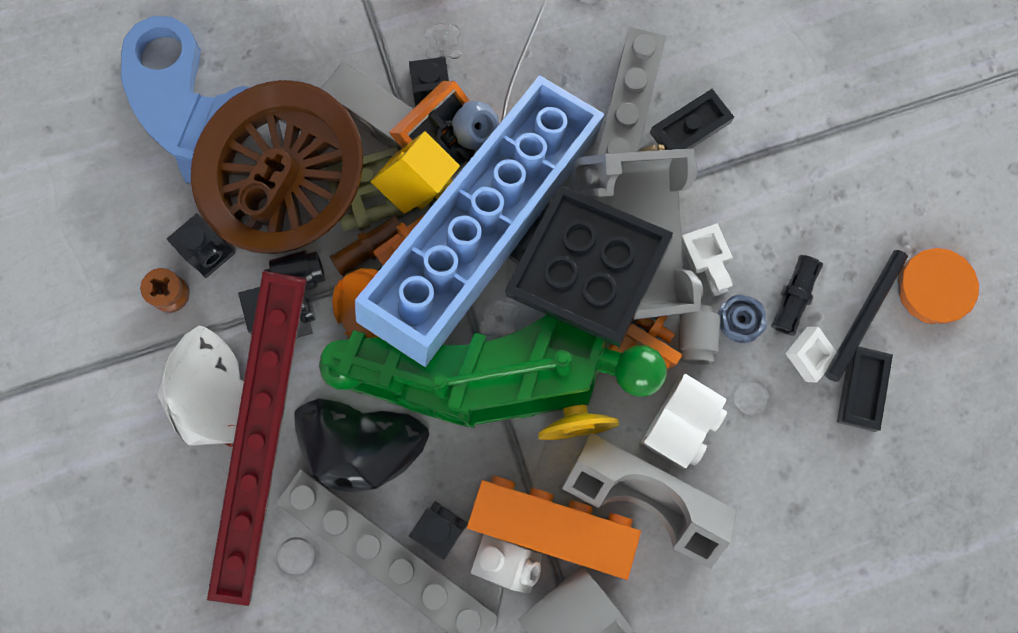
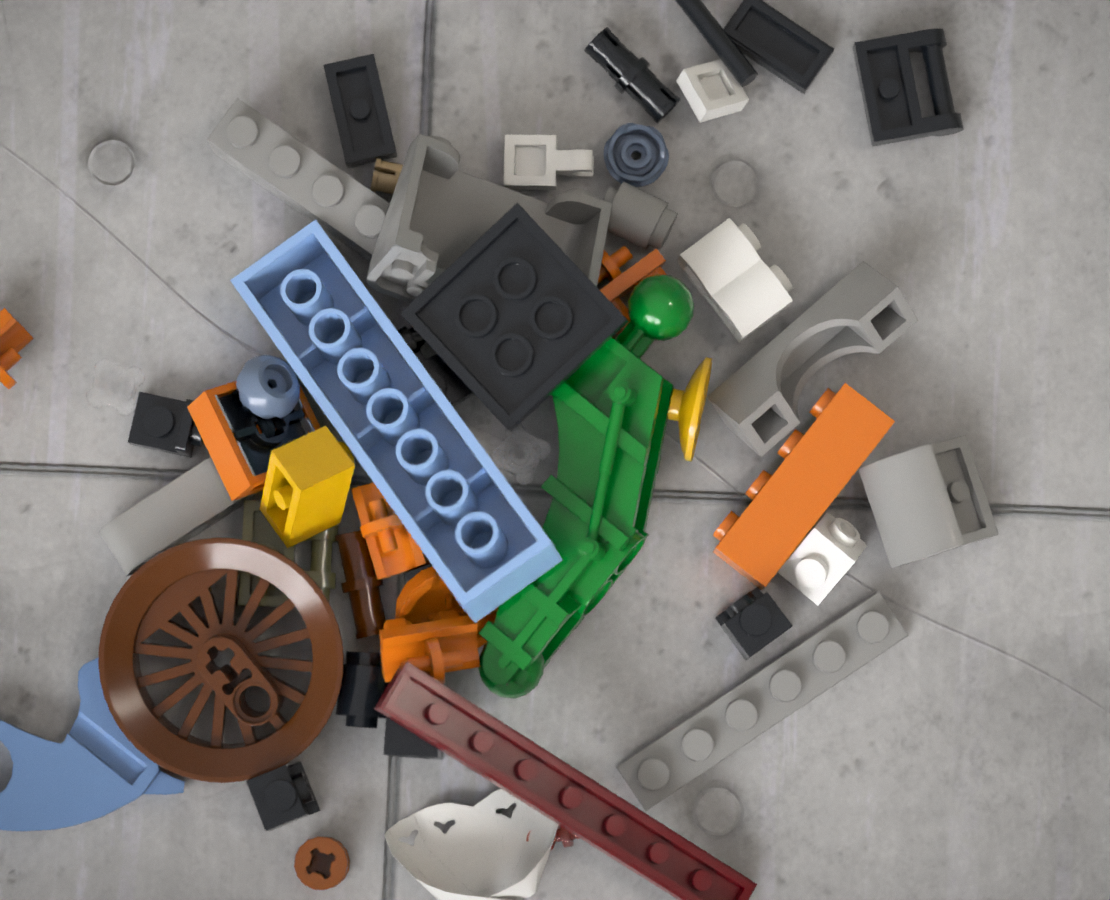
camera: 65 degrees left, 5 degrees up
black piece [294,398,429,492] -> none
none -> orange hips [379,609,480,684]
none -> black plate [853,28,964,147]

